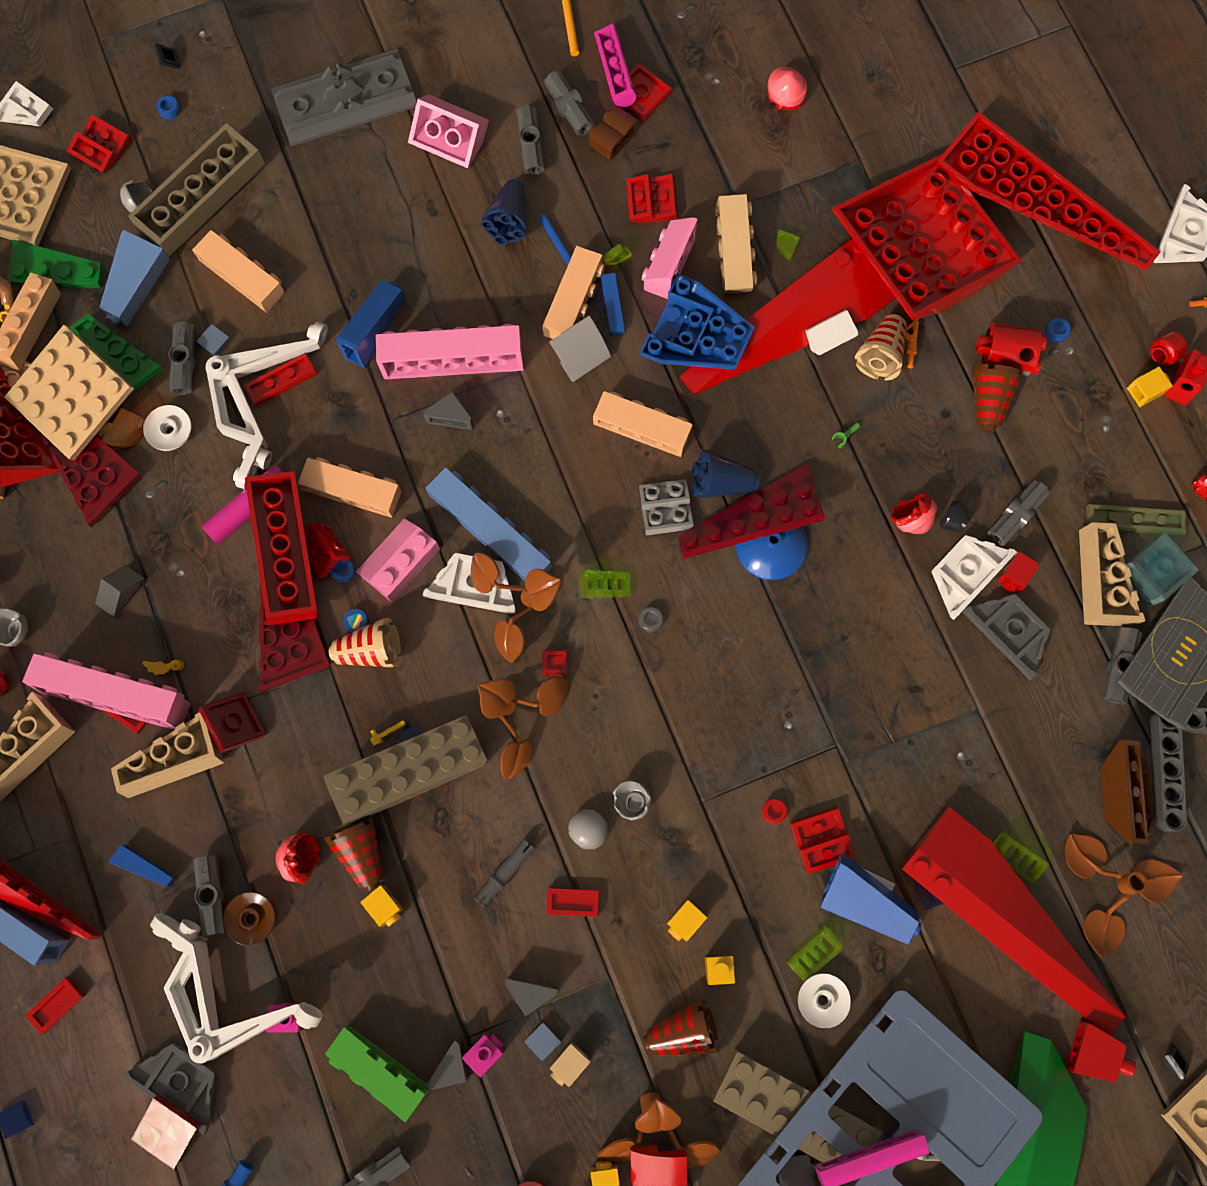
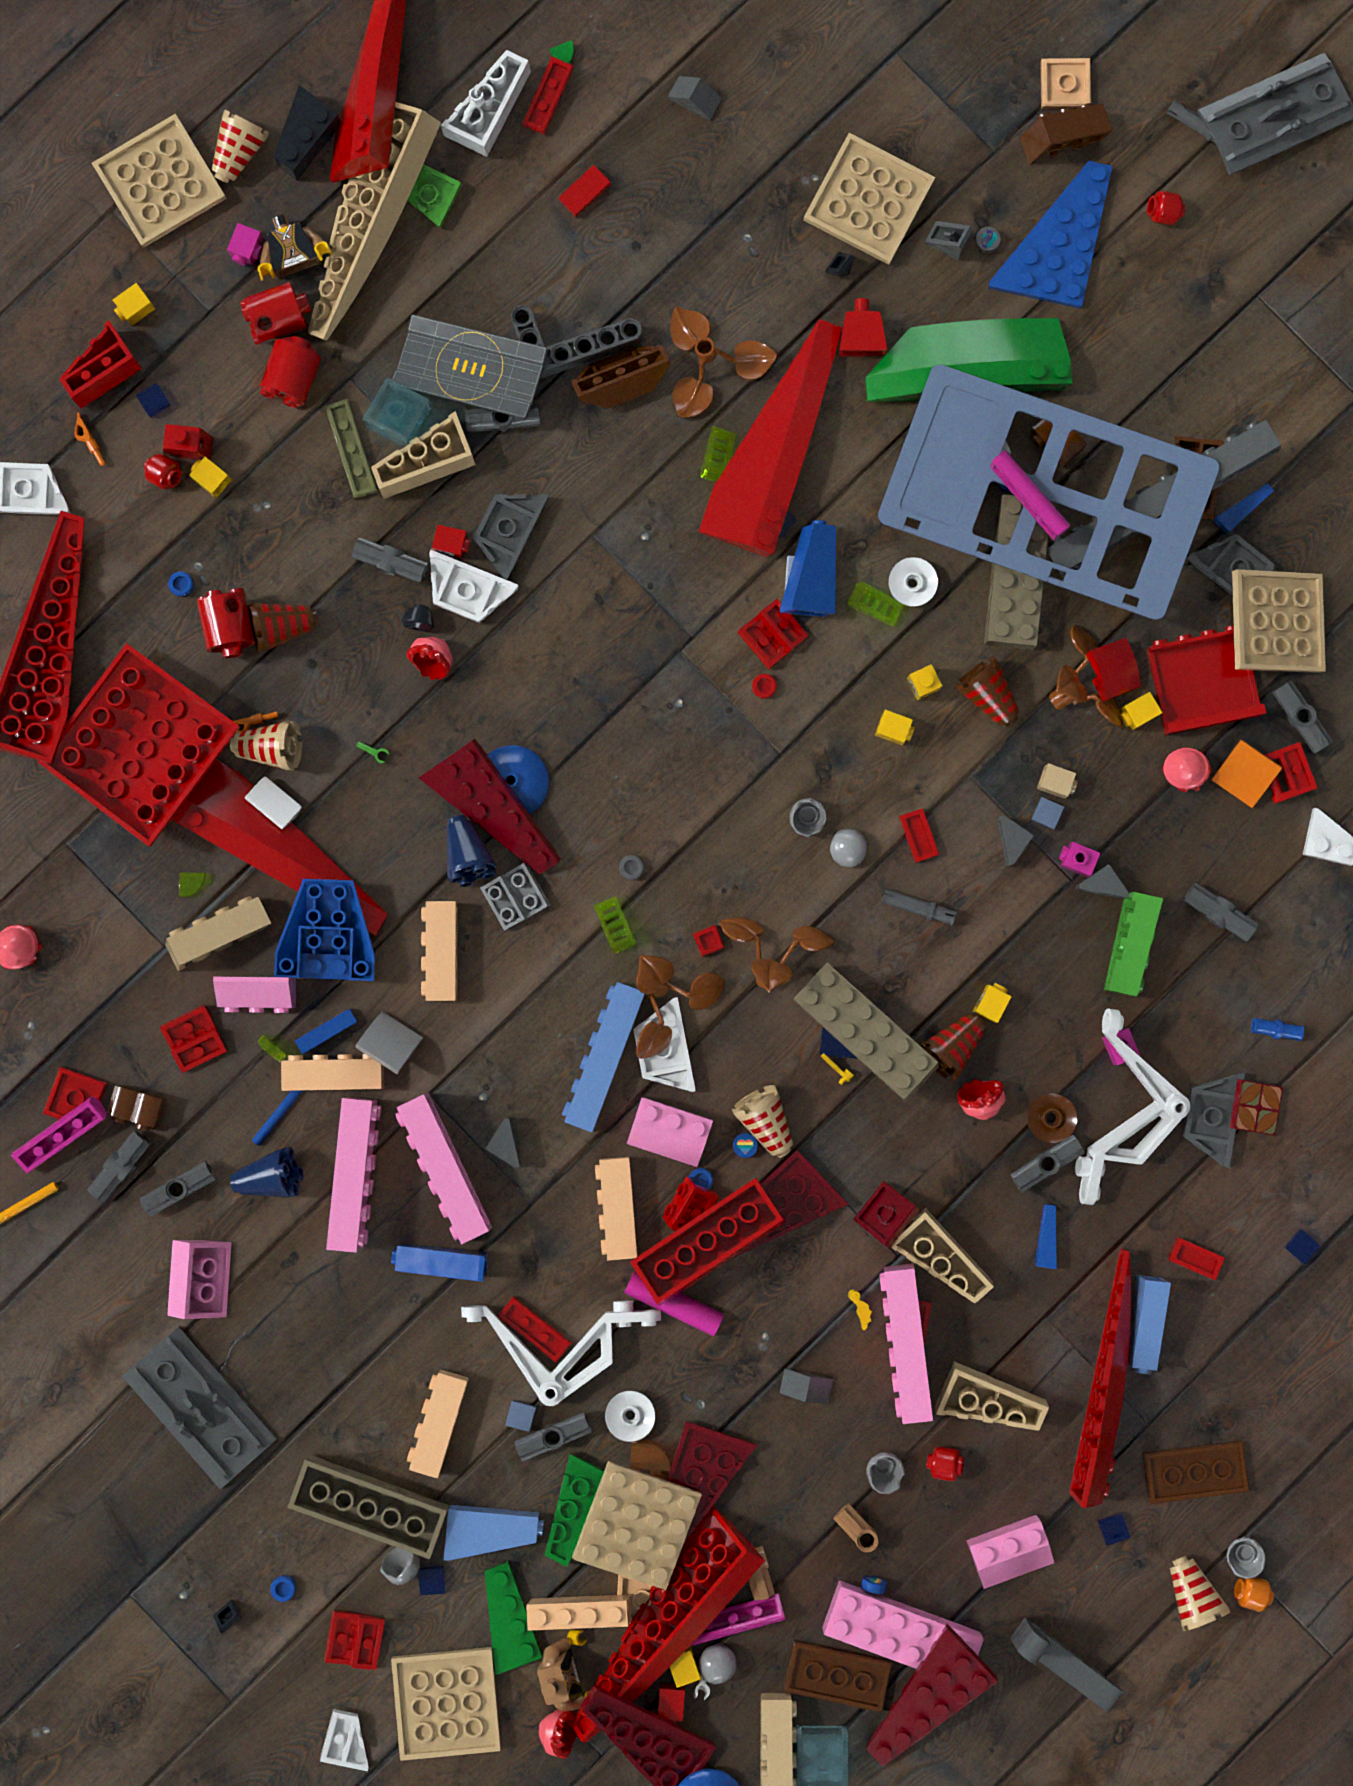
camera: 115 degrees left, 10 degrees up
none -> bright pink brick [326,1097,381,1253]
none -> clear blue tile [418,1566,446,1596]

